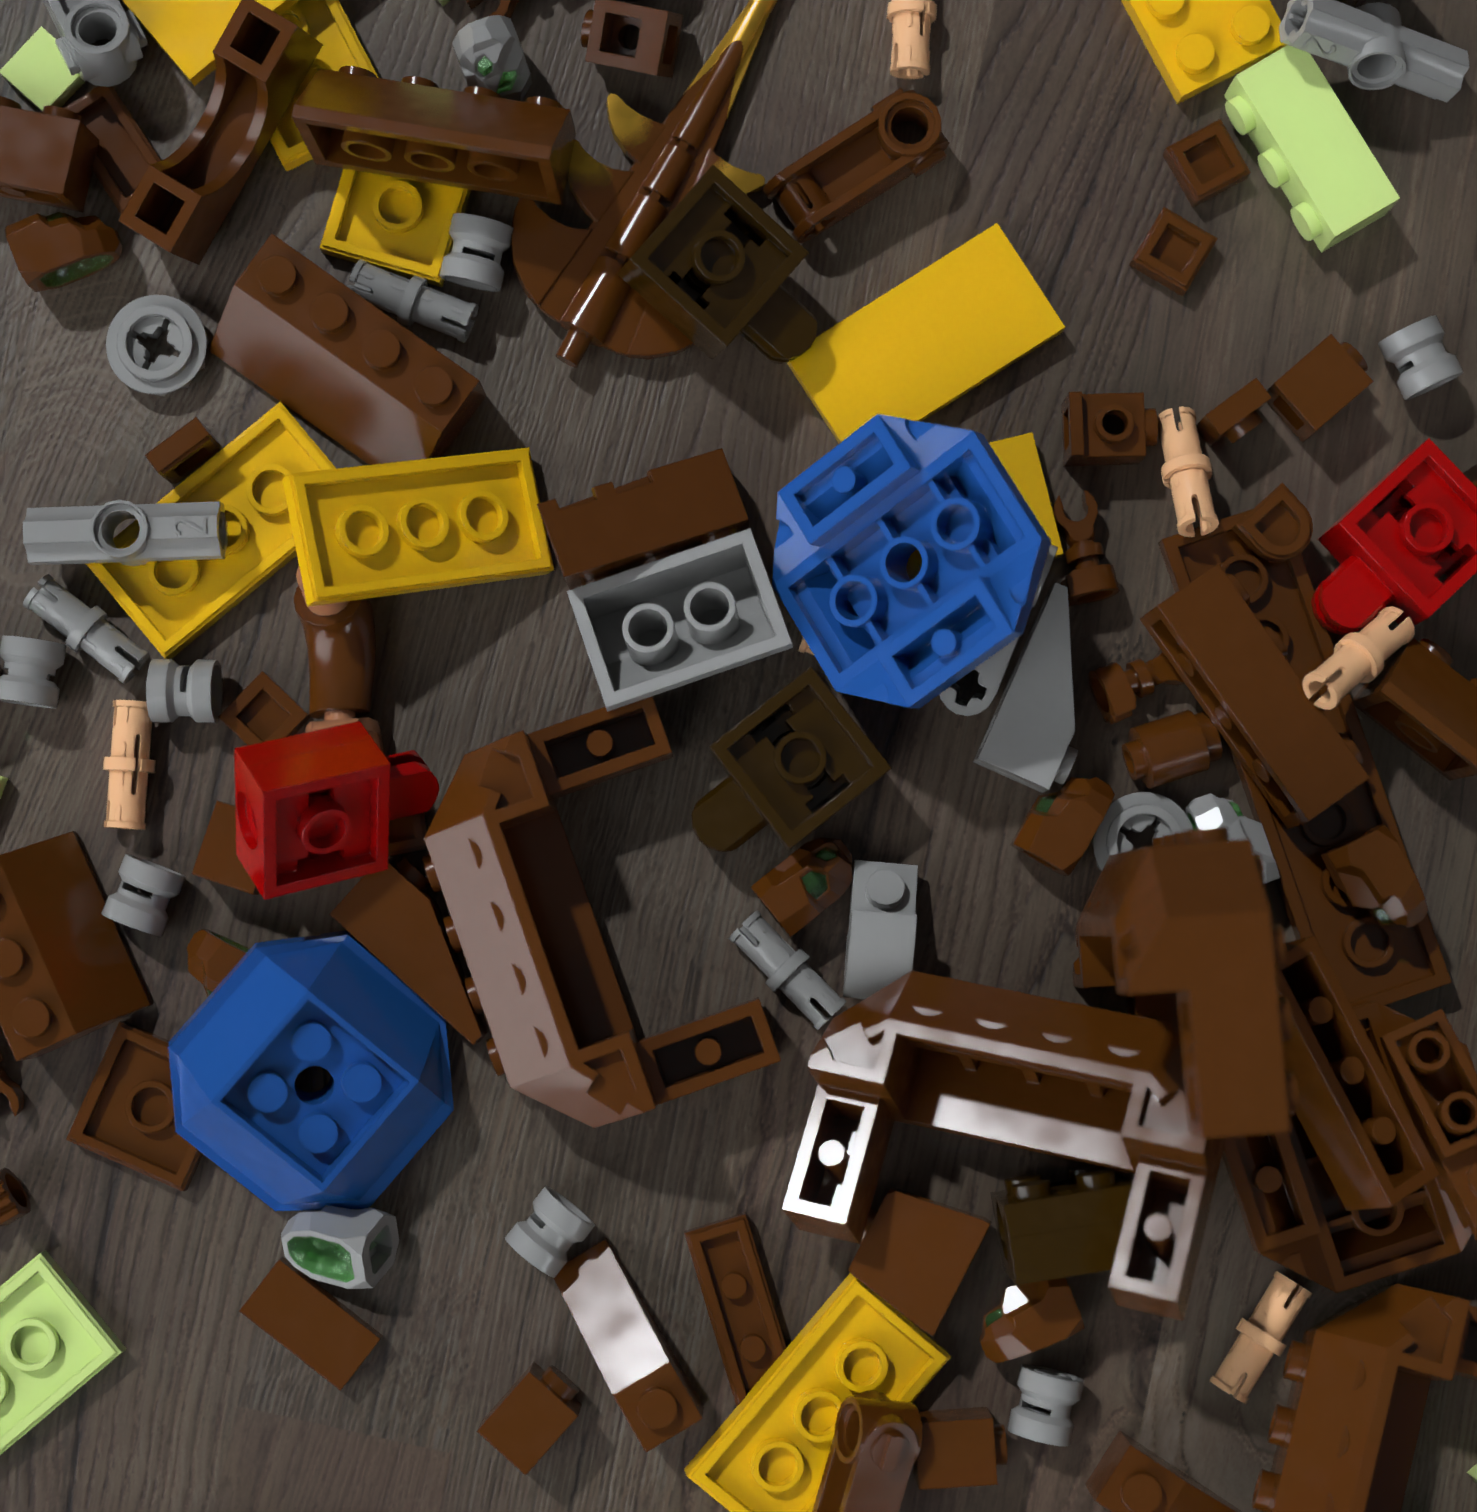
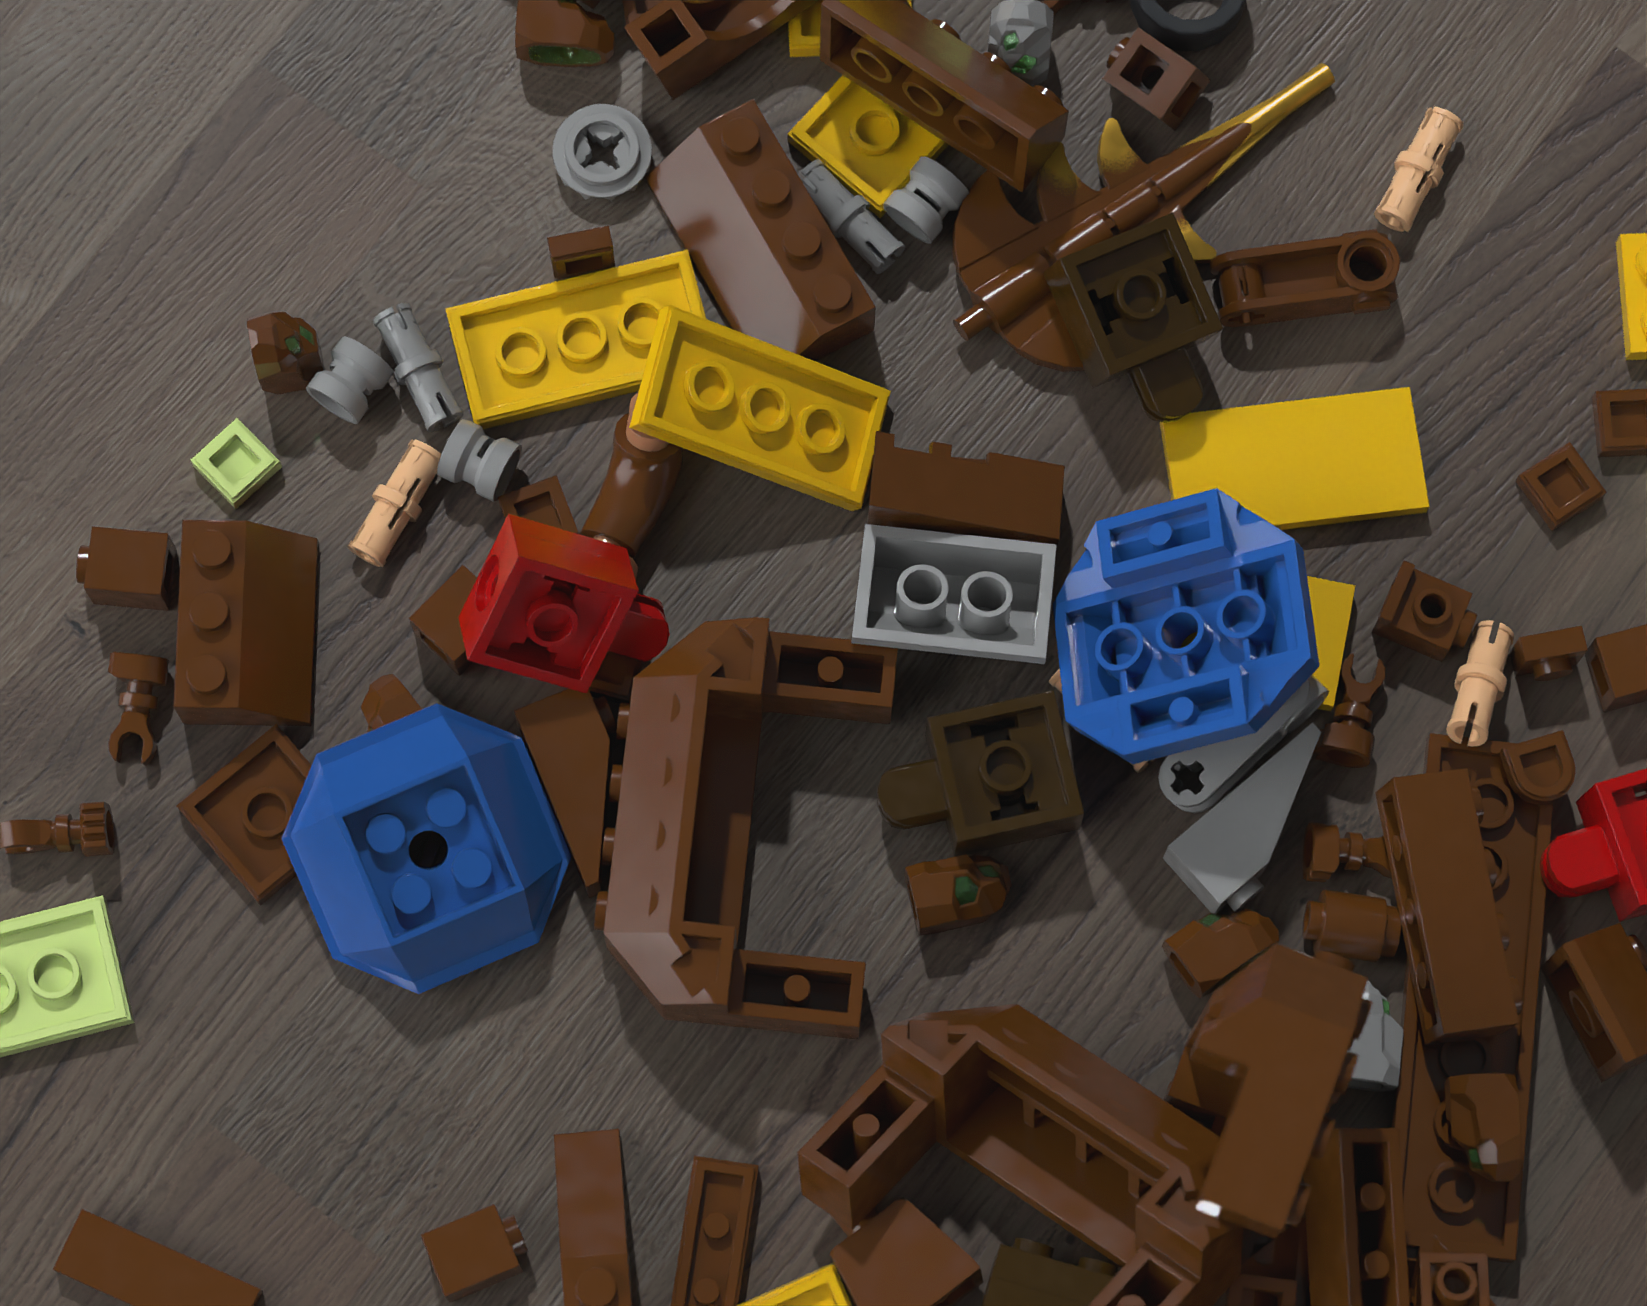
camera: 25 degrees right, 10 degrees down
light grey piece [23,500,228,567] -> none
light grey wheel [101,854,186,937] -> none
reddish brown tile [239,1257,383,1391] -> none
light grey rock [281,1205,399,1289] -> none
light grey wheel [505,1186,595,1278] -> none
light grey pin [728,910,847,1030] -> none
light grey brick [843,860,918,999] -> none
light nougat pin [1302,606,1415,710] -> none

